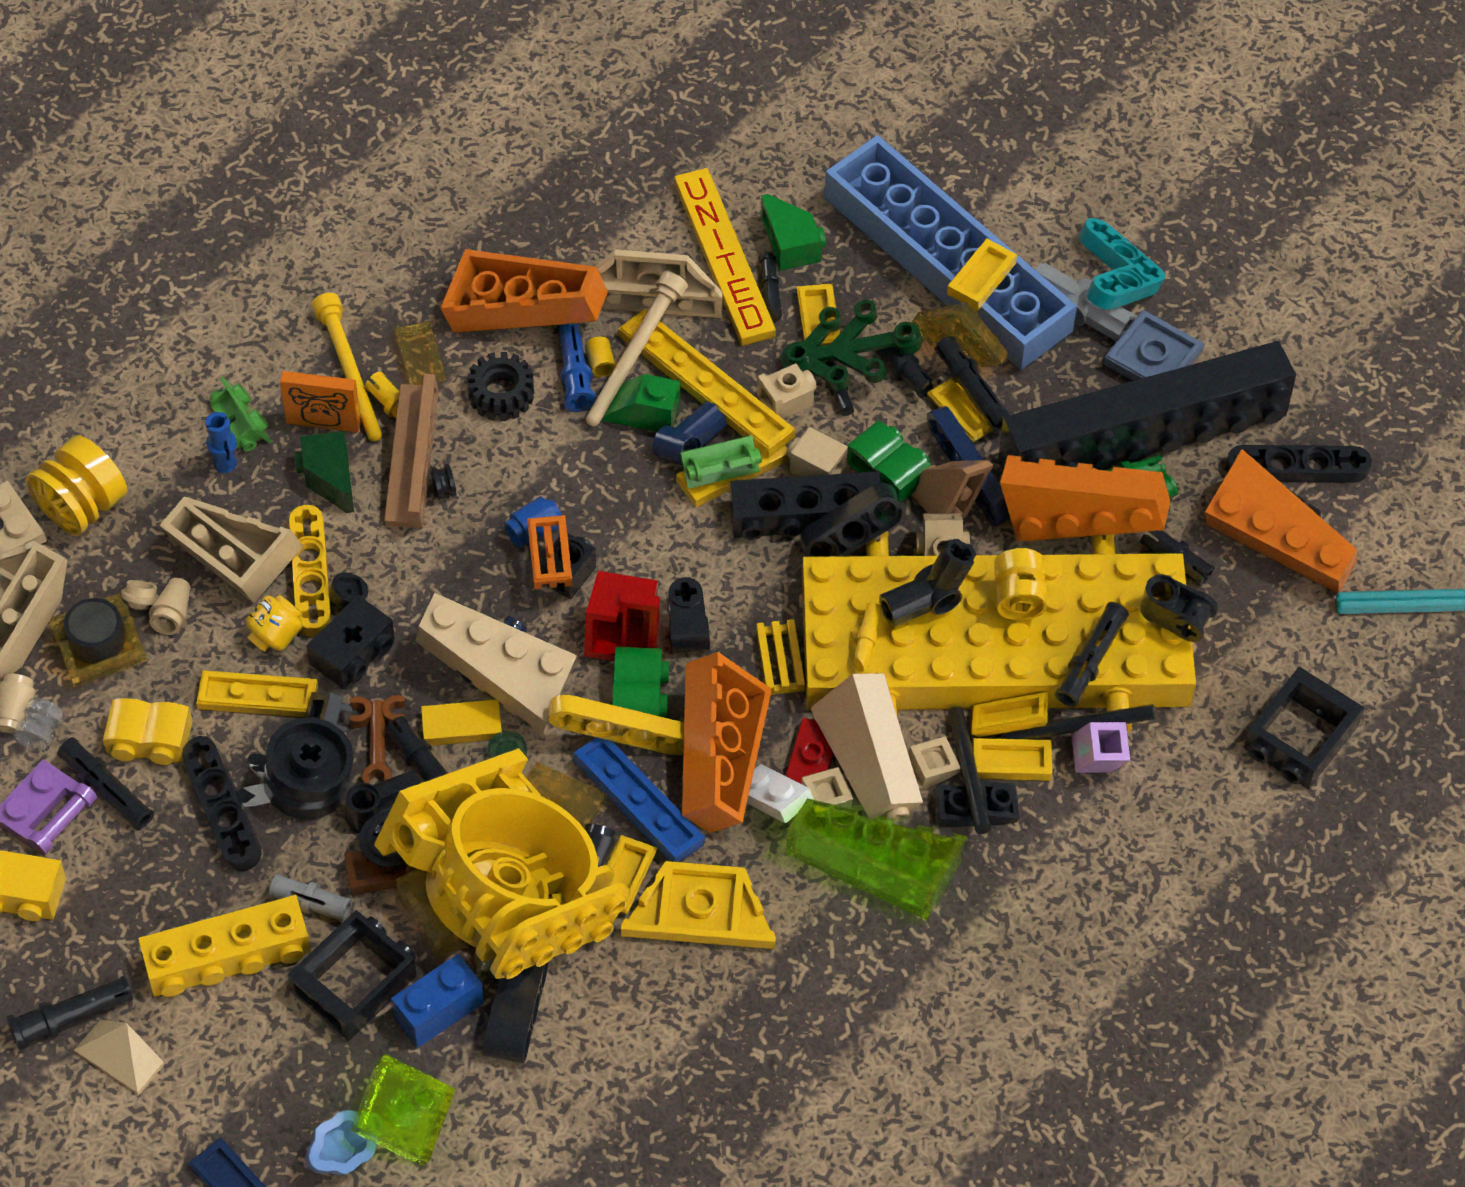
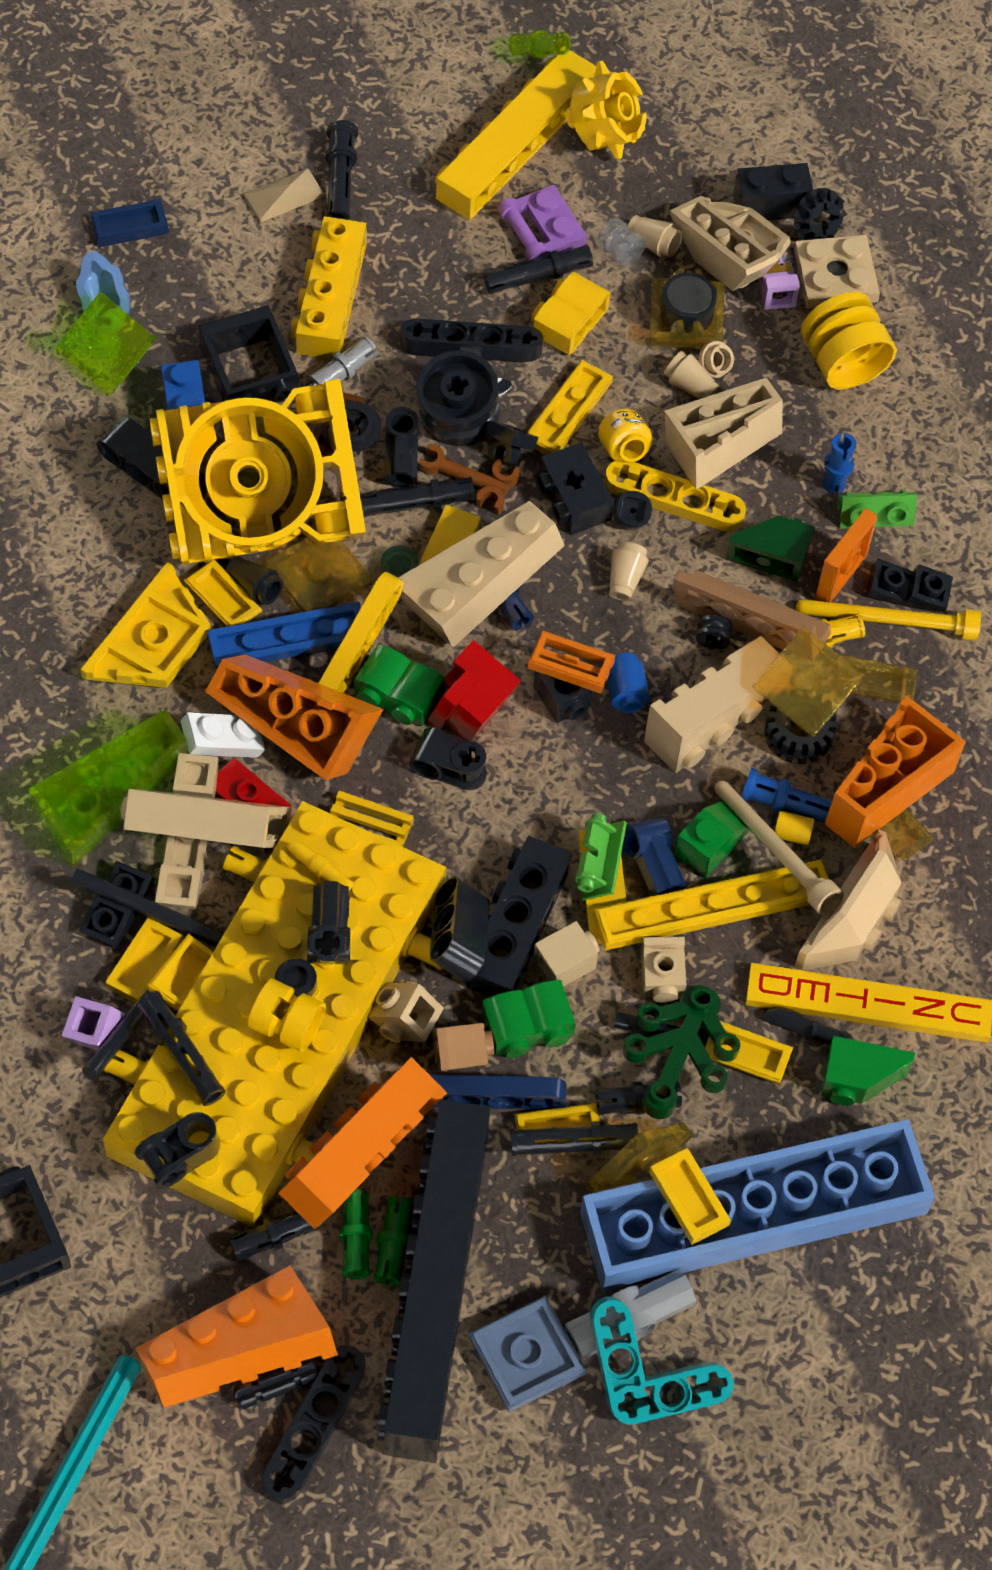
camera: 115 degrees right, 5 degrees up
none -> black tile [275,959,317,997]
none -> tan cone [609,542,649,602]
none -> tan wedge [644,636,793,773]
none -> clear yellow plate [752,626,864,737]
none -> black slope [866,558,953,612]

